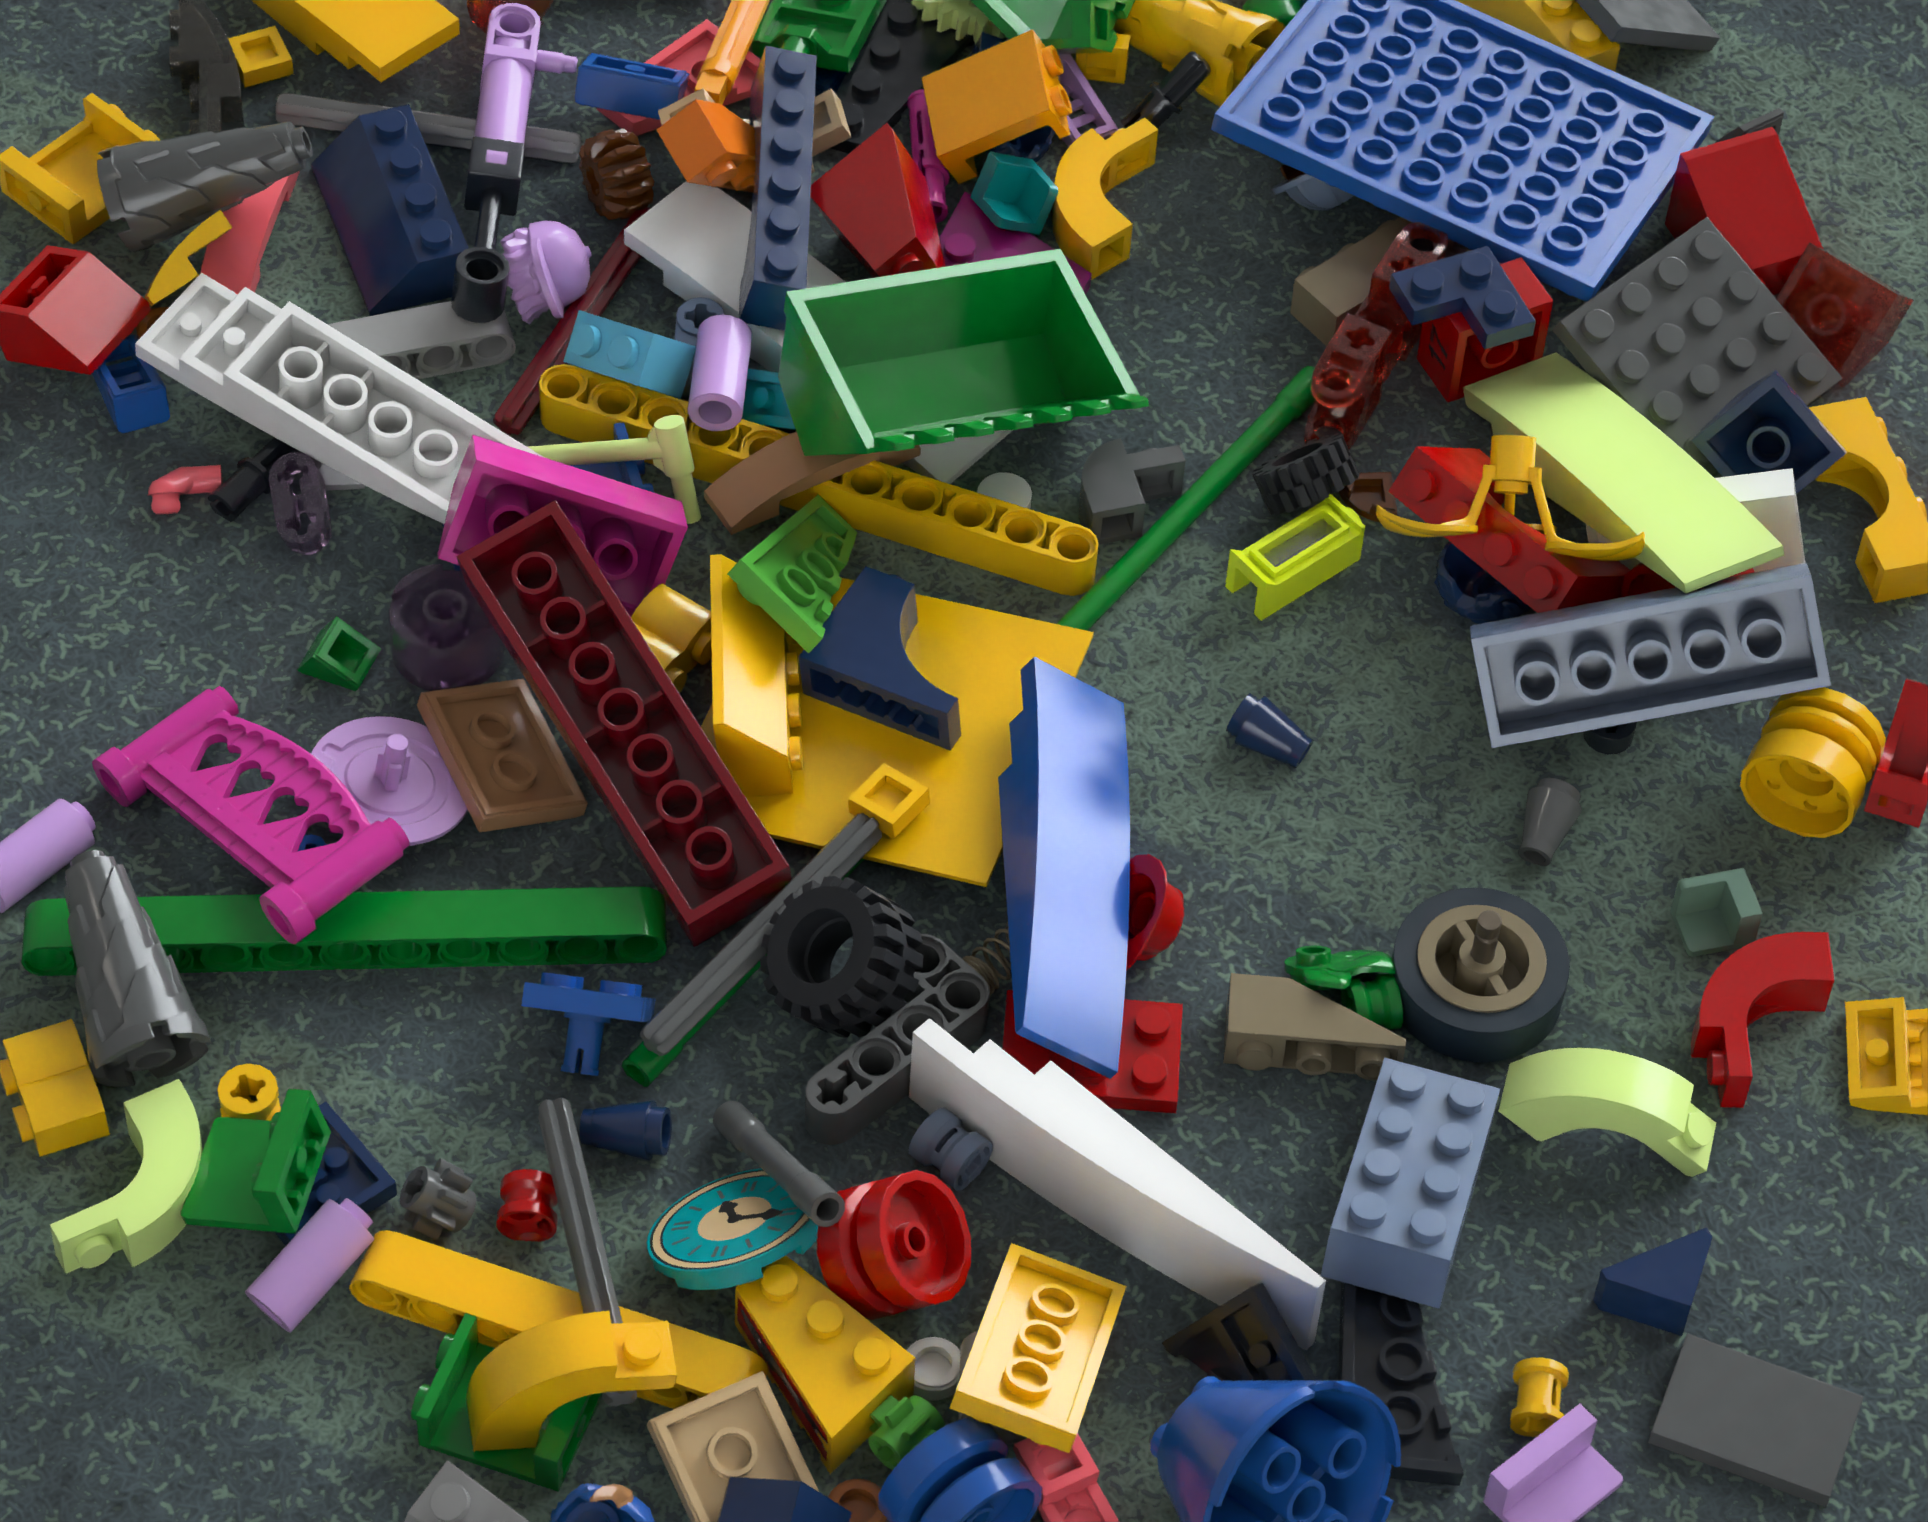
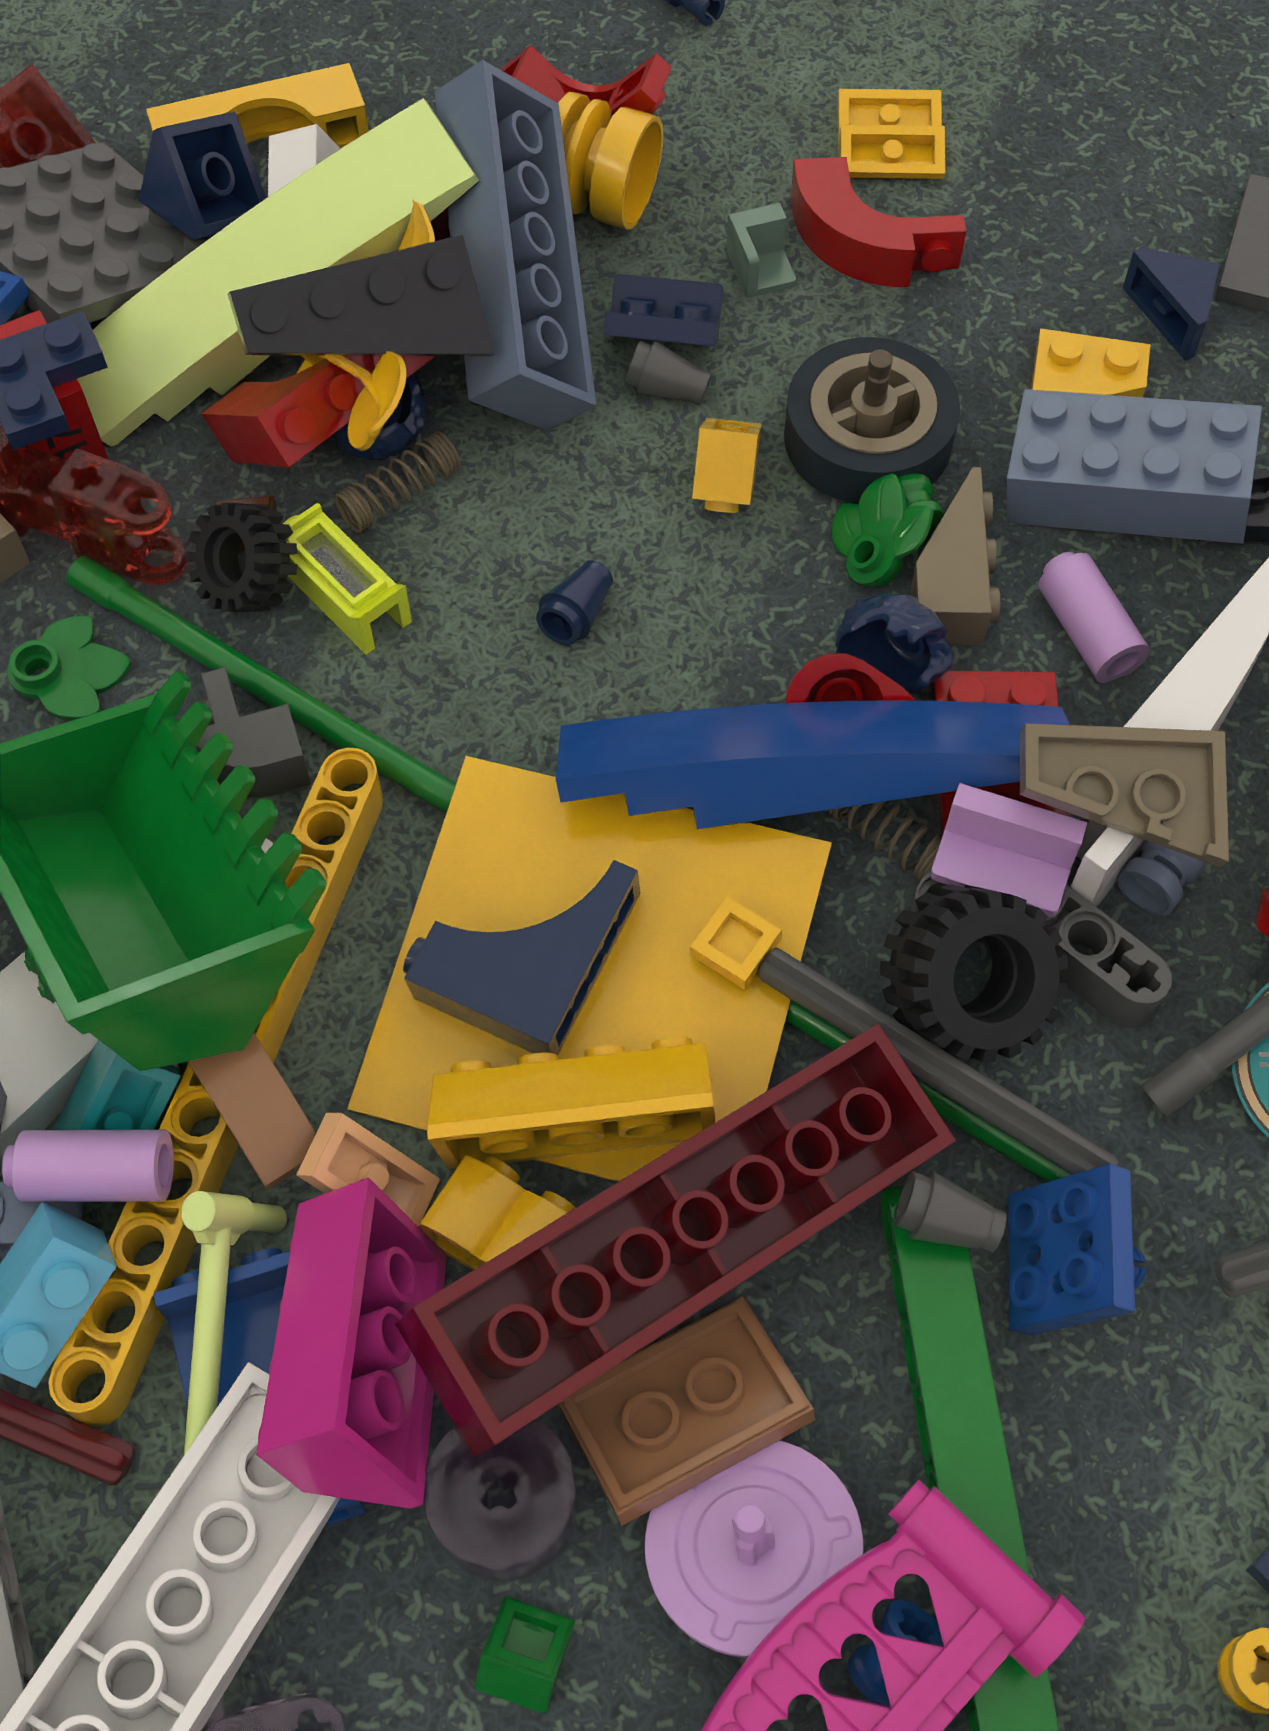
camera: 90 degrees left, 10 degrees up
dark blue cone [580,1100,672,1161] -> none
bright green wing [727,494,858,653] -> none
yellowish green arch [1498,1048,1716,1177] -> none
none -> green plate [7,616,131,720]
none -> black wing [228,235,495,356]
none -> light nougat slope [296,1113,440,1227]
none -> dark tan piece [335,431,461,533]
none -> dark blue bracket [604,274,723,346]
none -> yellow slope [692,418,762,513]
none -> dark blue hair [835,593,953,694]
none -> dark grey cone [894,1171,1007,1253]
none -> lavender panel [930,783,1088,917]
none -> dark tan wing [1019,723,1229,867]
none -> yellow wing [1031,328,1151,397]
none -> lavender brick [1038,552,1150,683]

